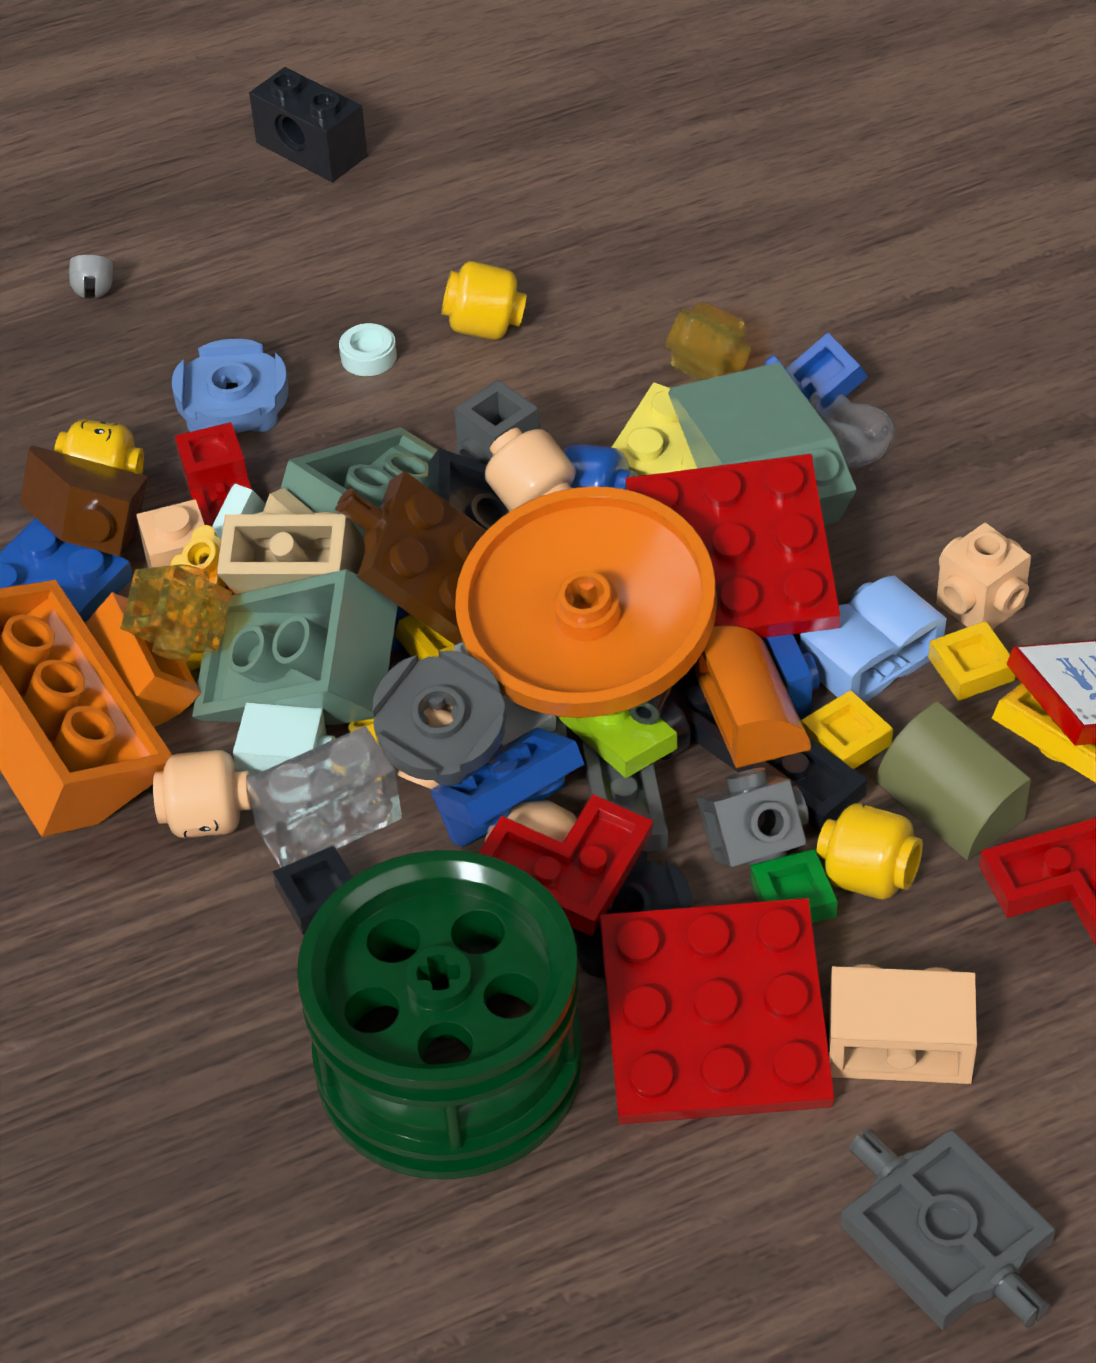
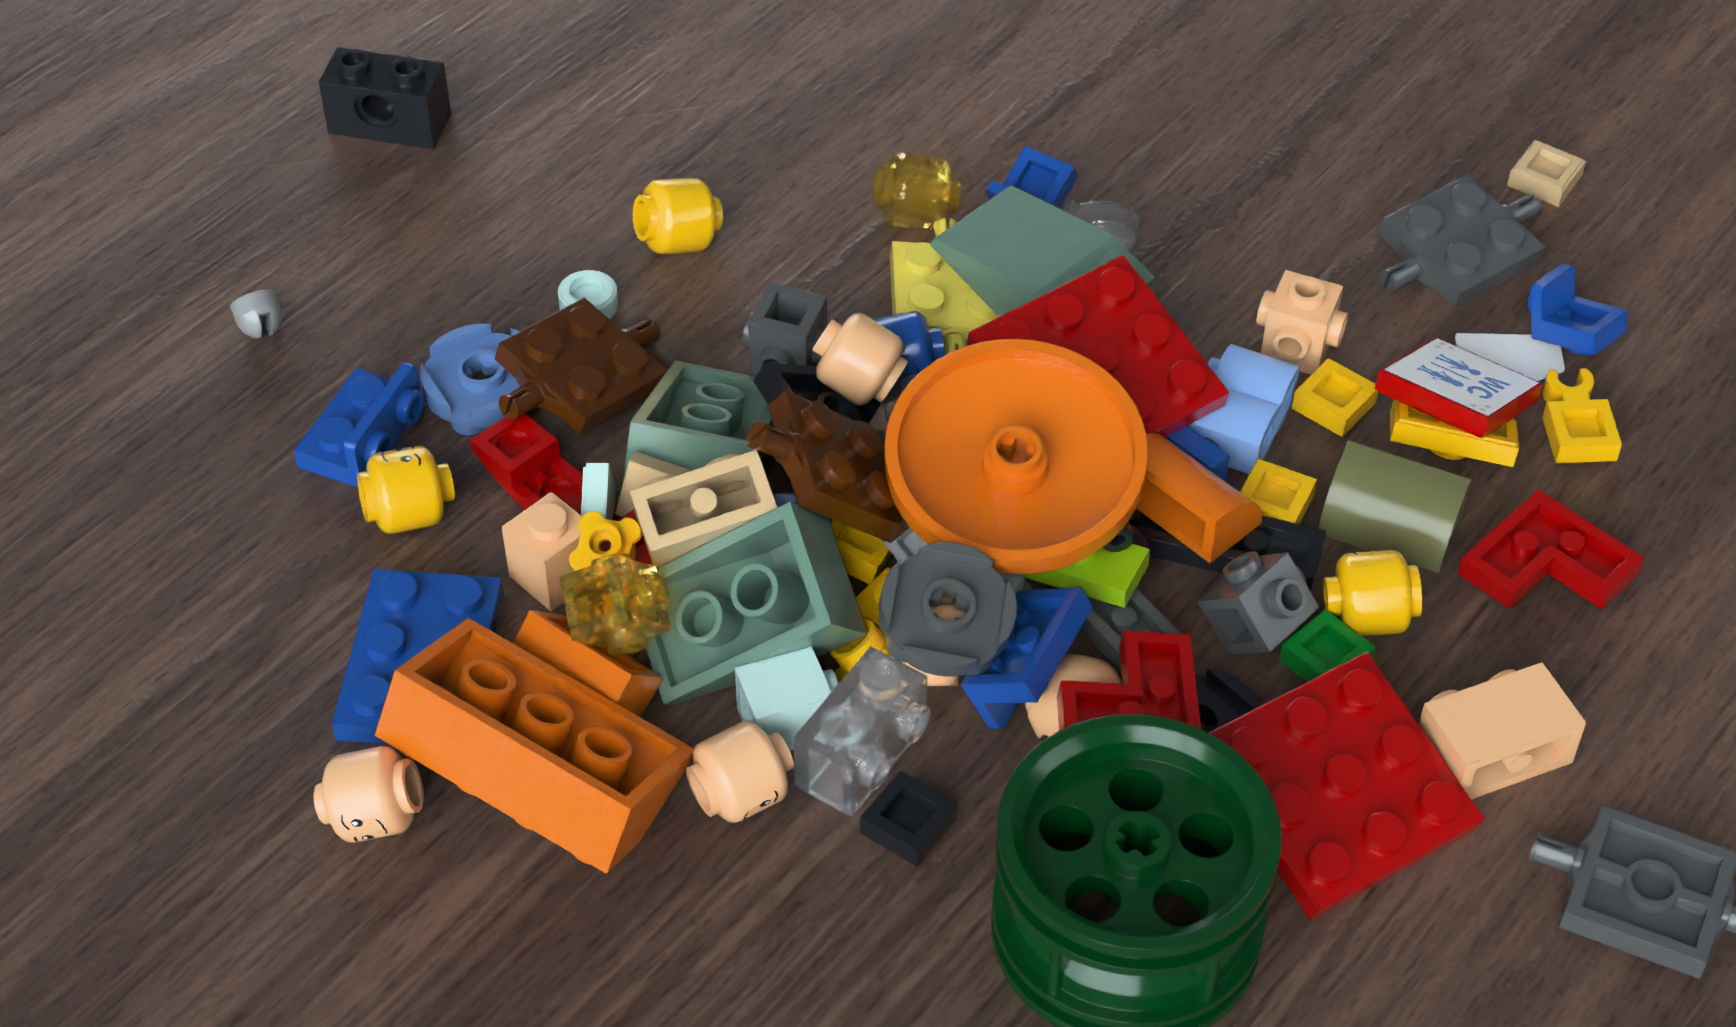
camera: 30 degrees left, 0 degrees up
reddish brown slope [20,445,148,556] -> none
none -> blue bracket [294,362,424,487]
none -> reddish brown plate [494,298,668,435]

